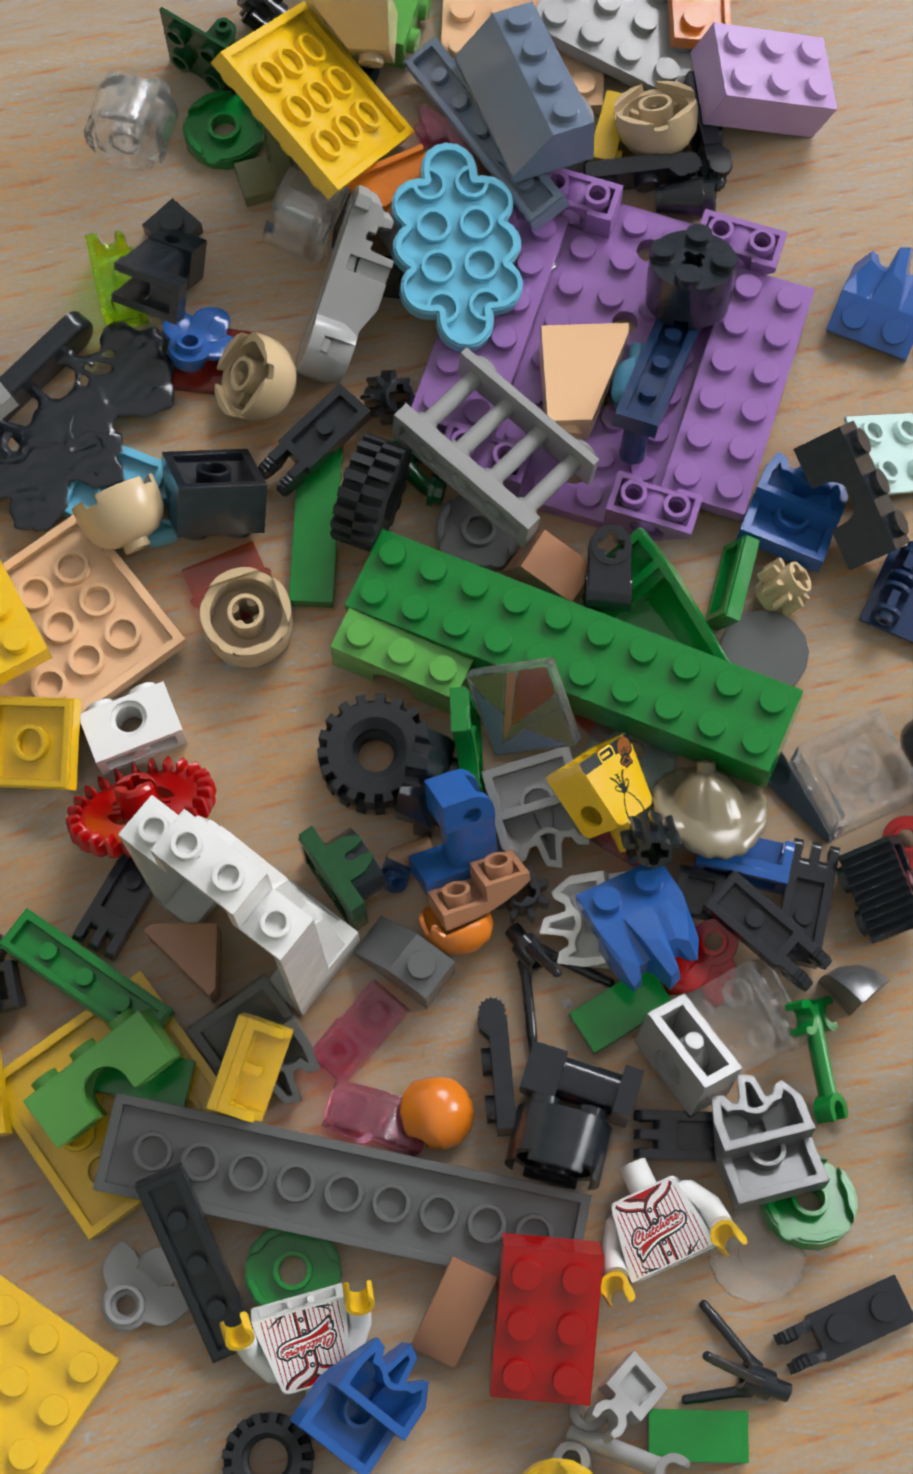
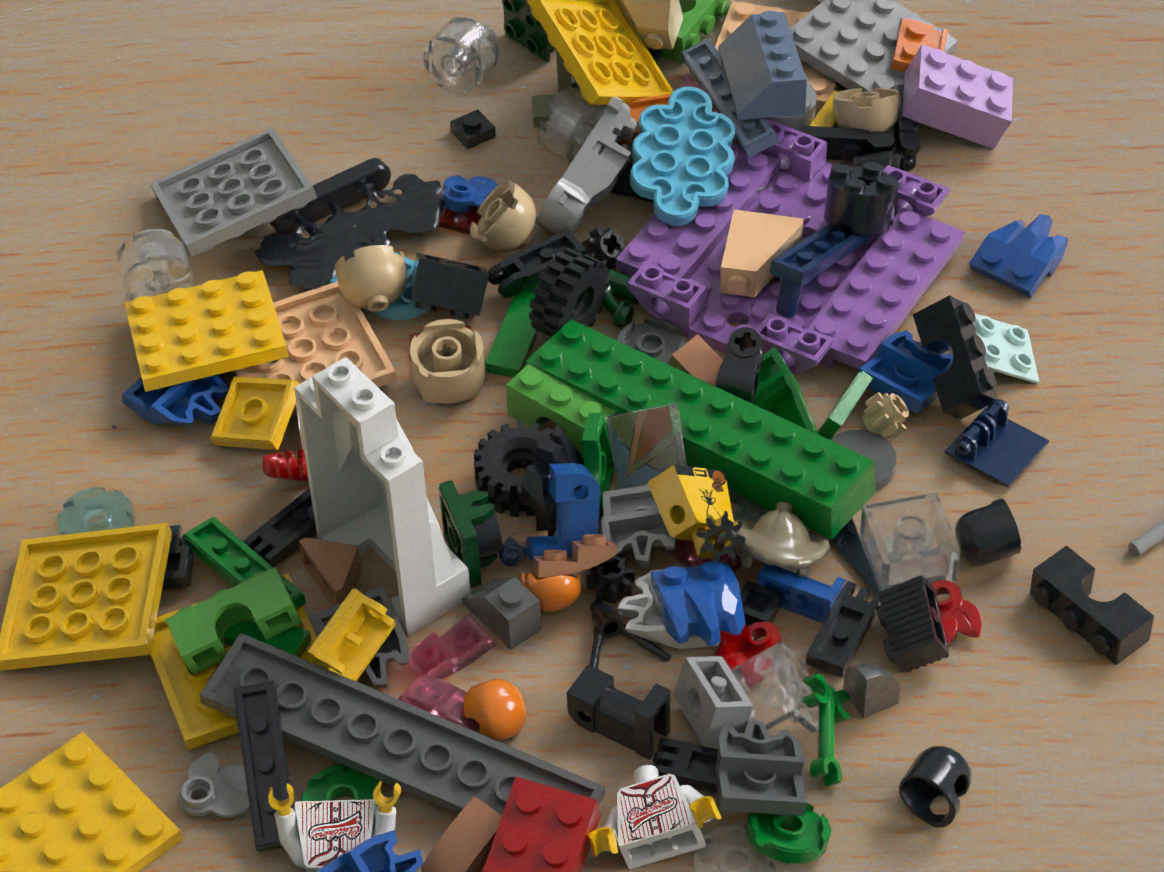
camera: 15 degrees right, 25 degrees down
clear neon green hinge [85,231,149,327] -> none
black piece [111,229,207,325] -> none
green tile [182,91,264,170] -> none
light grey fence [392,347,600,548] -> none
black hinge [478,997,516,1137] -> none
black brick [504,1092,612,1190] -> none
green tile [568,972,671,1055] -> none
black hinge [702,871,832,992] -> none

